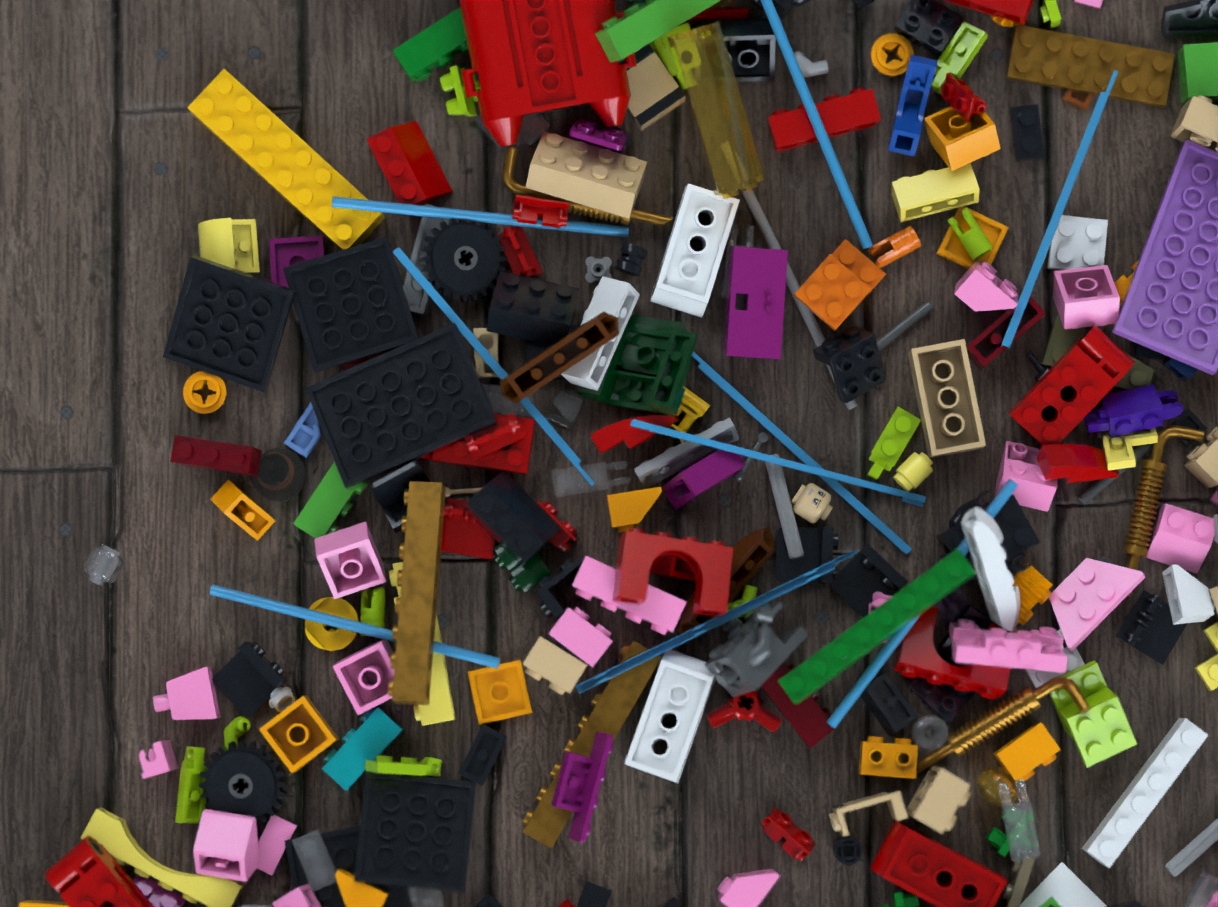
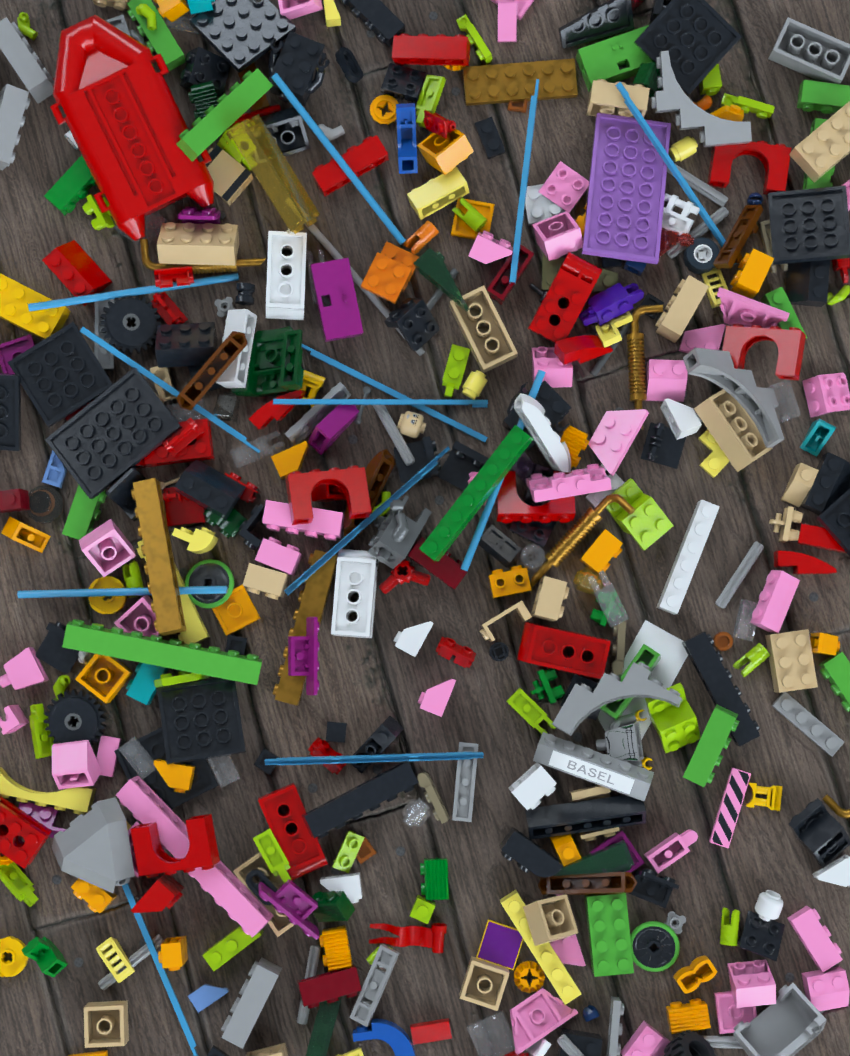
camera: 20 degrees left, 0 degrees up
none -> bright green brick [62,619,262,685]
none -> light yellow brick [172,527,219,554]
none -> black wheel [185,559,234,608]
none -> white slope [394,621,434,657]
none -> clear green slope [413,248,469,312]
none -> bright pink hinge [538,161,589,213]

